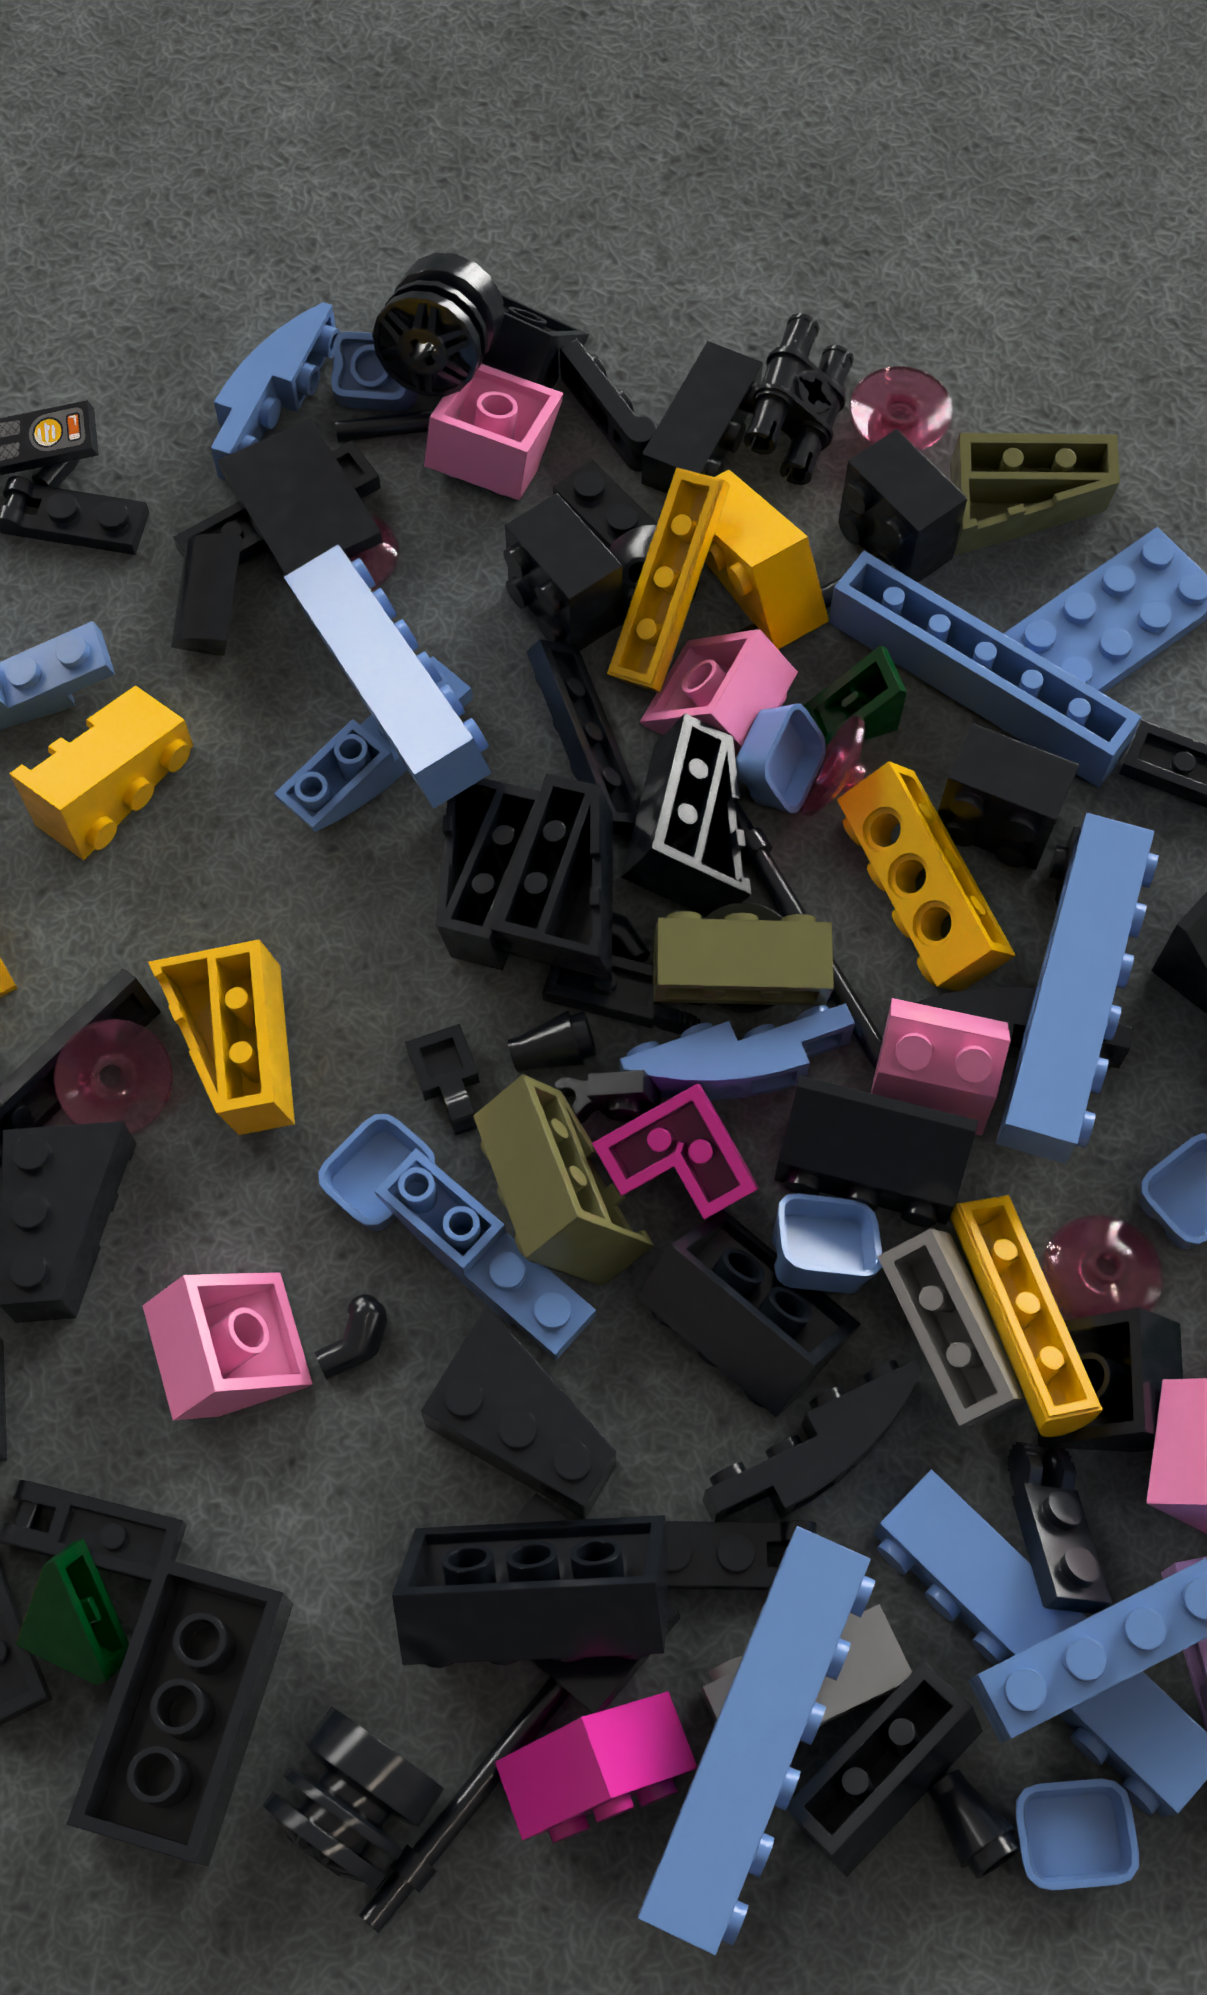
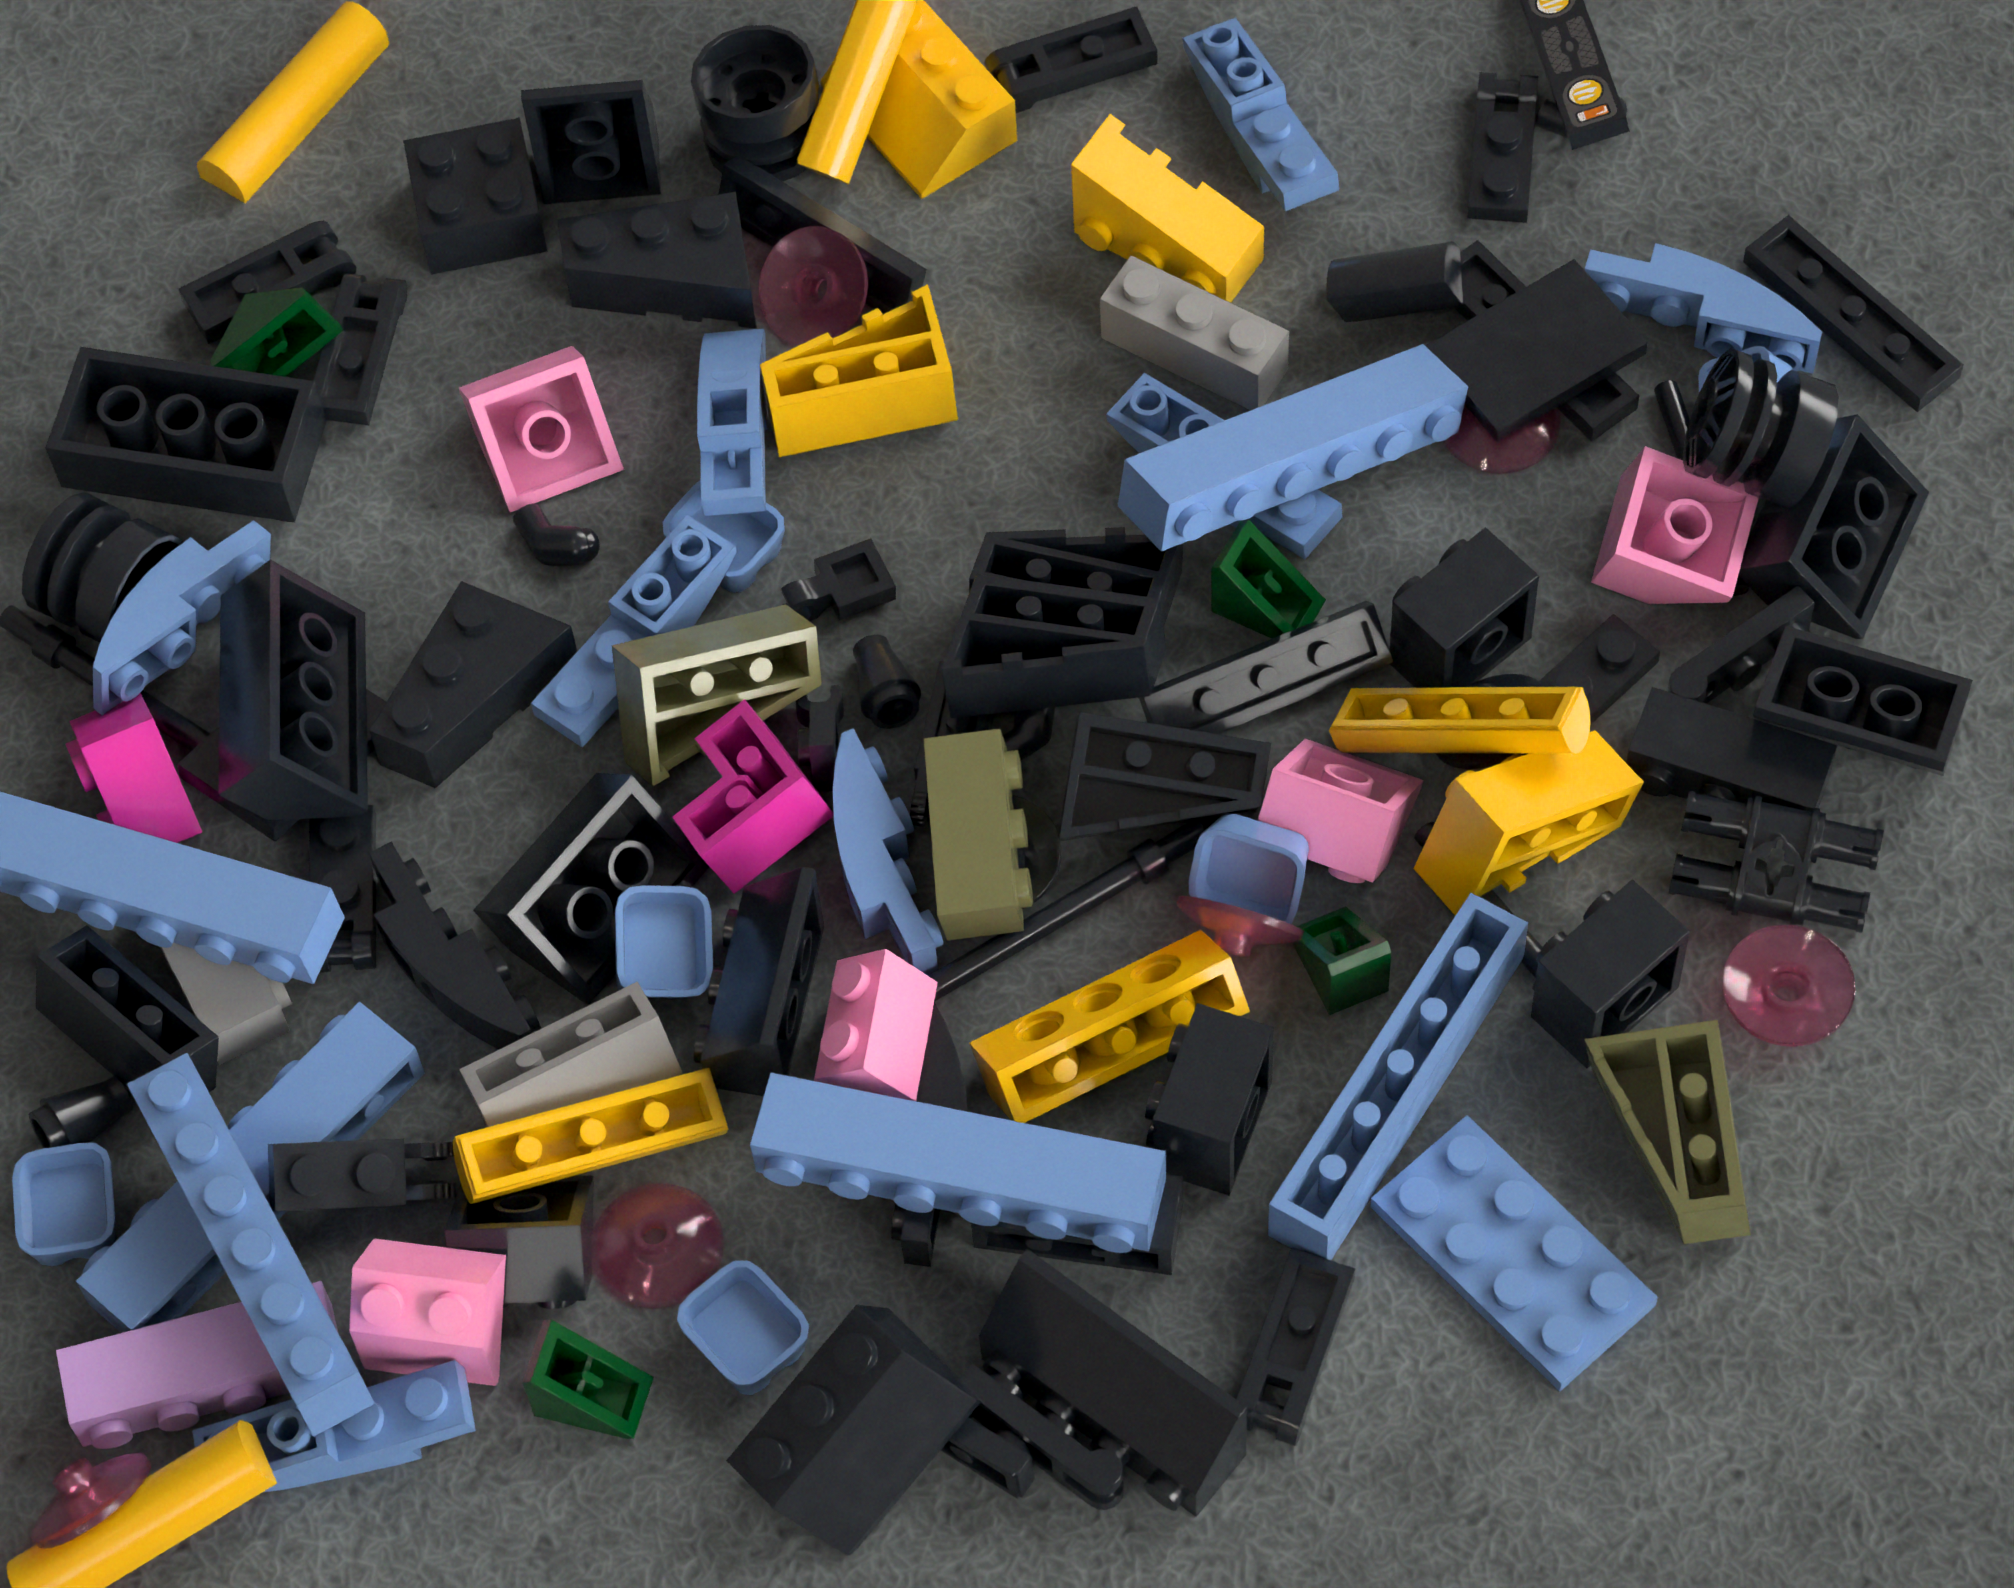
camera: 90 degrees right, 5 degrees down
none -> medium blue slope [93,520,271,715]
none -> medium blue slope [697,329,767,516]
none -> light grey brick [1100,256,1289,410]
none -> dark green slope [1211,519,1326,639]
none -> black plate [1743,215,1964,412]
none -> black slope [1753,626,1973,776]

